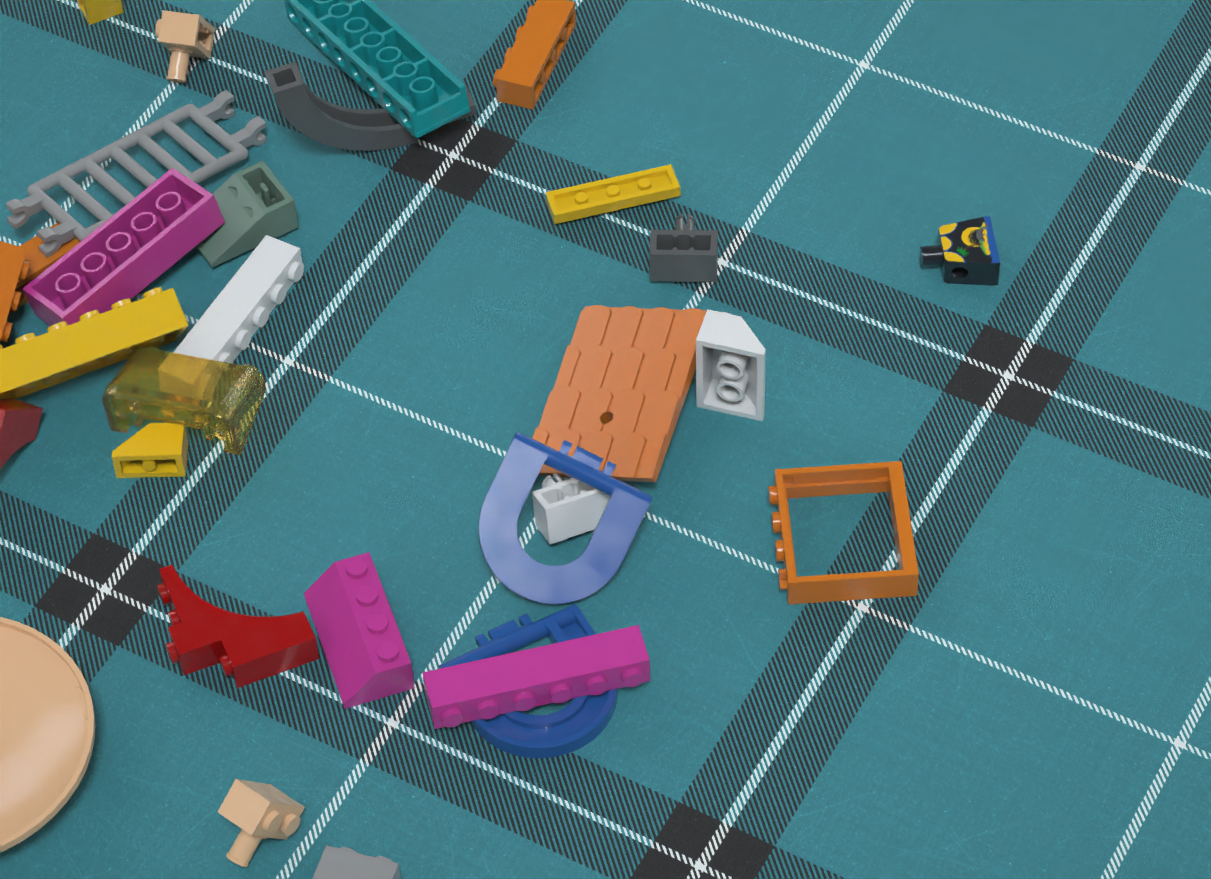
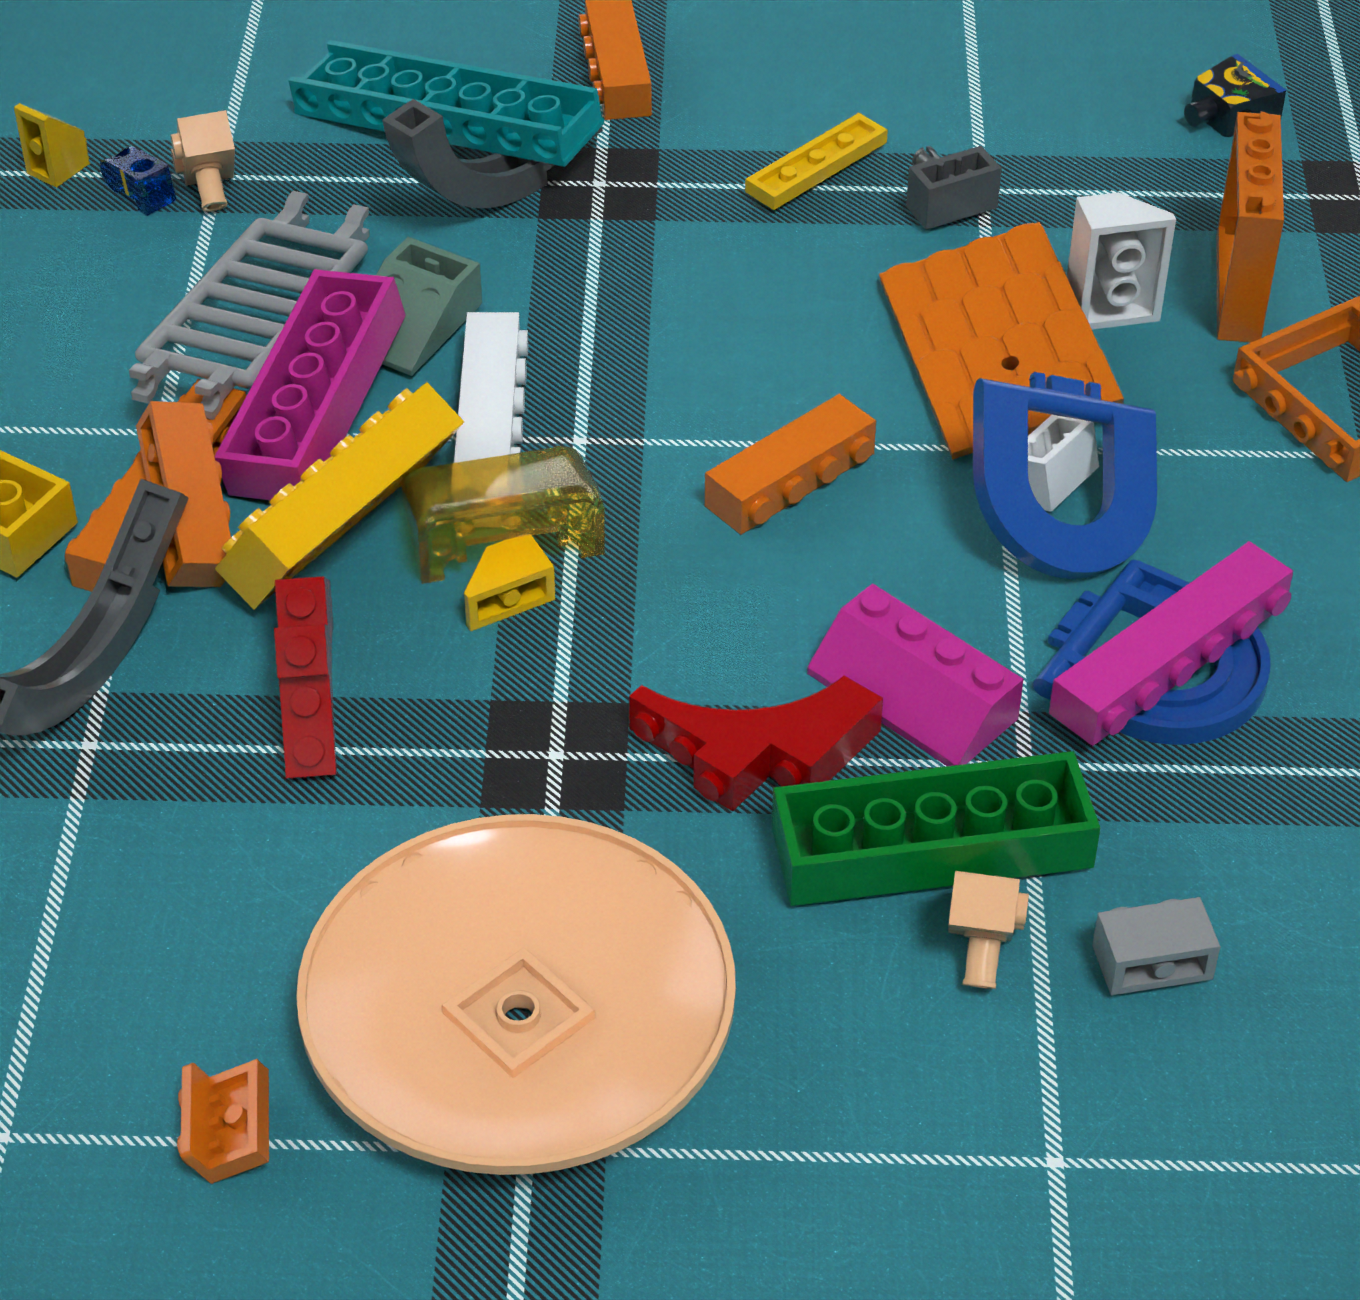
camera: 30 degrees left, 5 degrees down
none -> clear blue leg [100,146,177,216]
none -> orange brick [705,393,876,535]
none -> green brick [772,751,1101,906]
none -> orange window [1216,111,1284,343]

